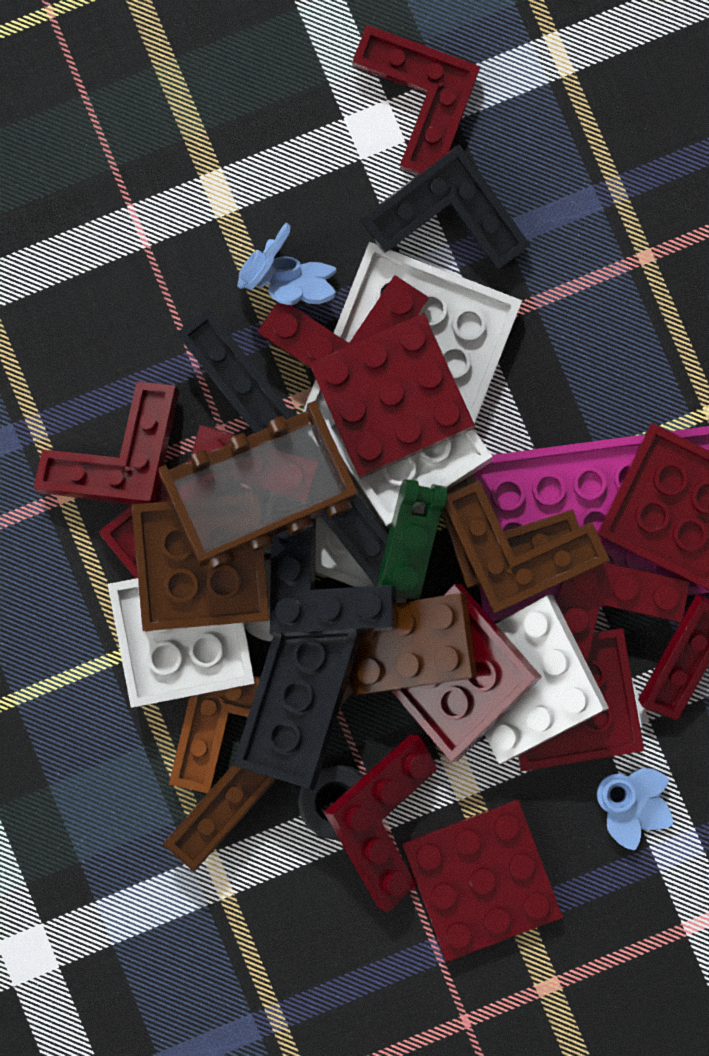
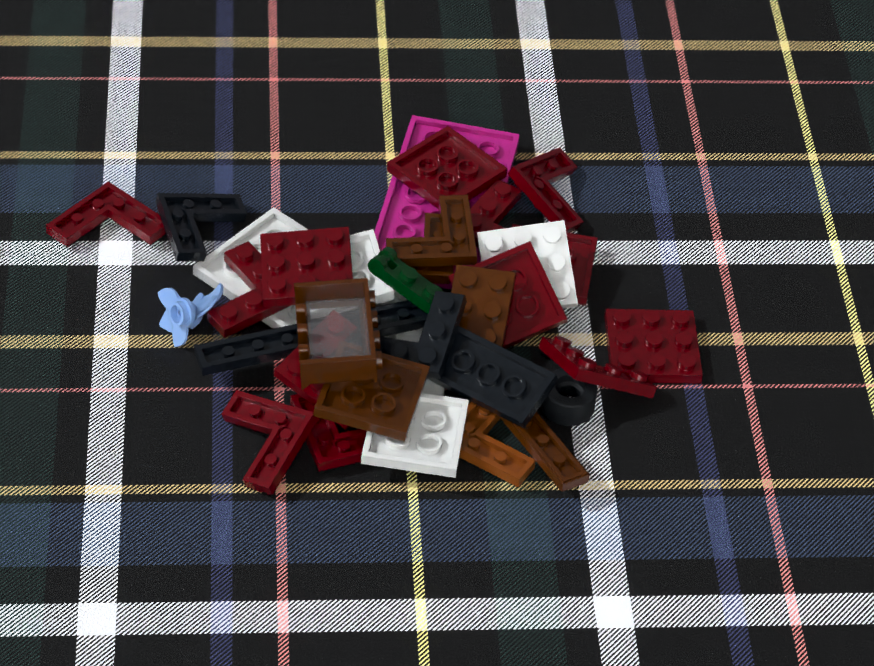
camera: 75 degrees left, 40 degrees down
light blue plate [597,768,673,850] -> none

